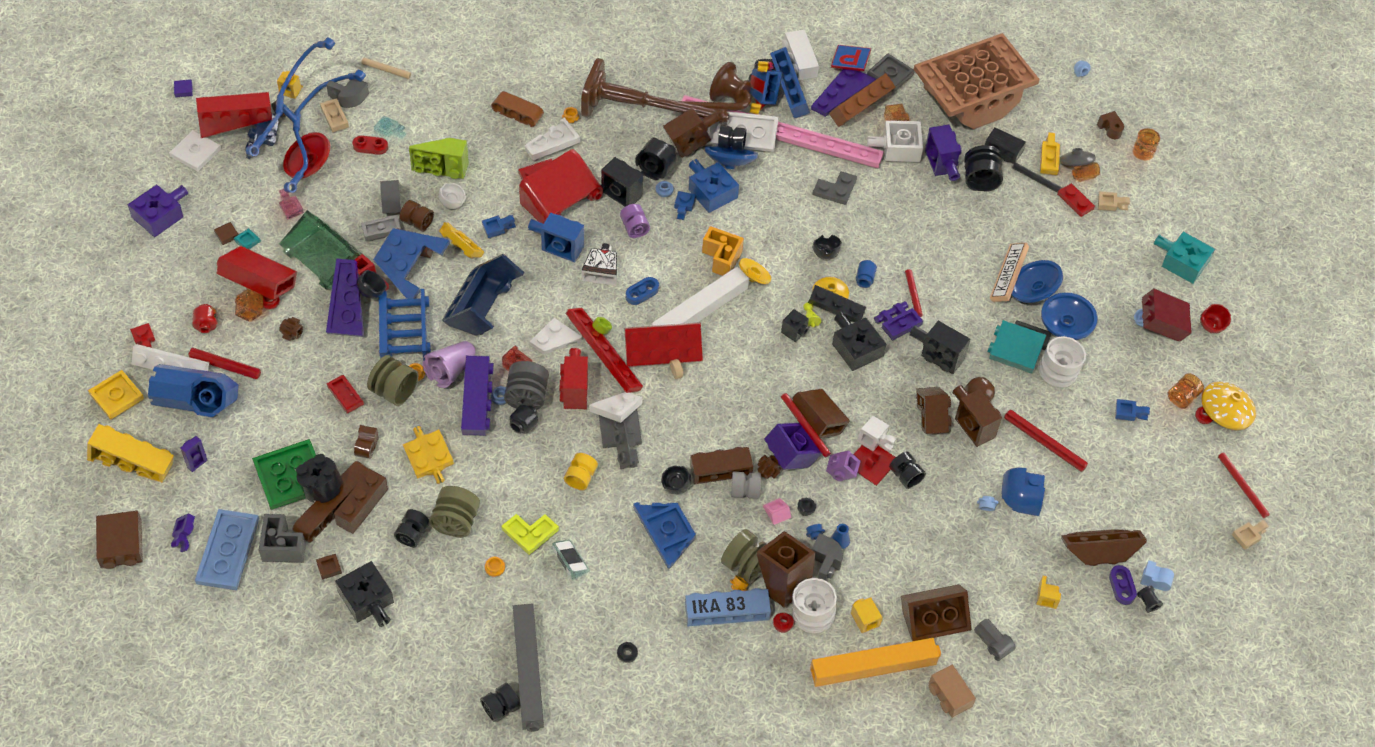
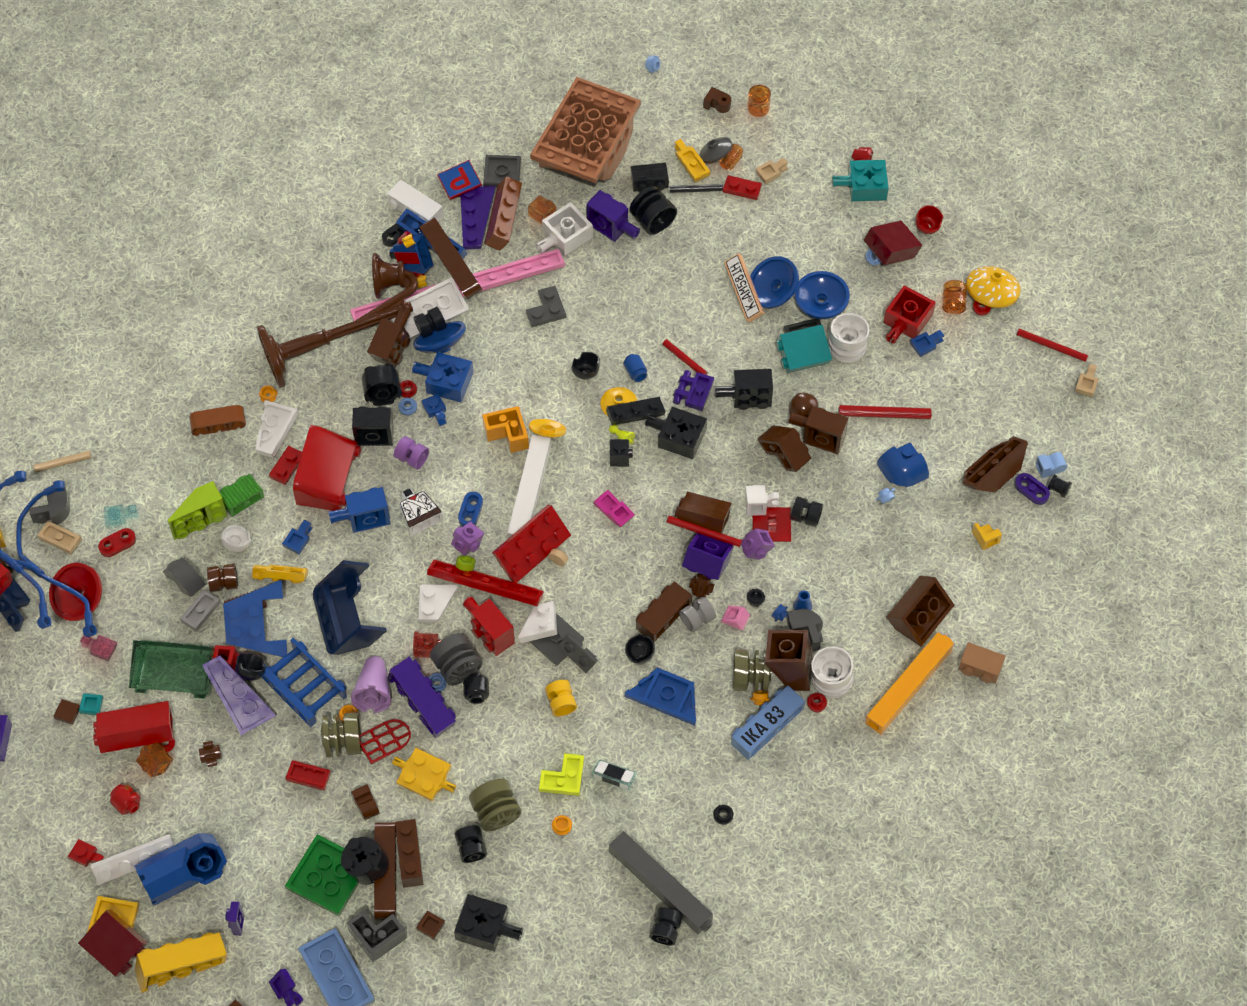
camera: 35 degrees left, 5 degrees up
red axle [188,348,261,379] -> none
yellow brick [851,597,883,633] -> none
dark grey piece [974,619,1016,661] -> none
none -> dark red brick [78,910,148,977]
none -> bright green brick [219,474,264,517]
none -> red window [359,719,411,765]
none -> red plate [400,380,417,398]
none -> reddish brown beam [419,217,483,299]
none -> medium lavender brick [451,521,484,556]
none -> dark pink slope [593,490,635,528]
none -> red cone [851,147,873,161]
none -> red brick [883,285,936,344]

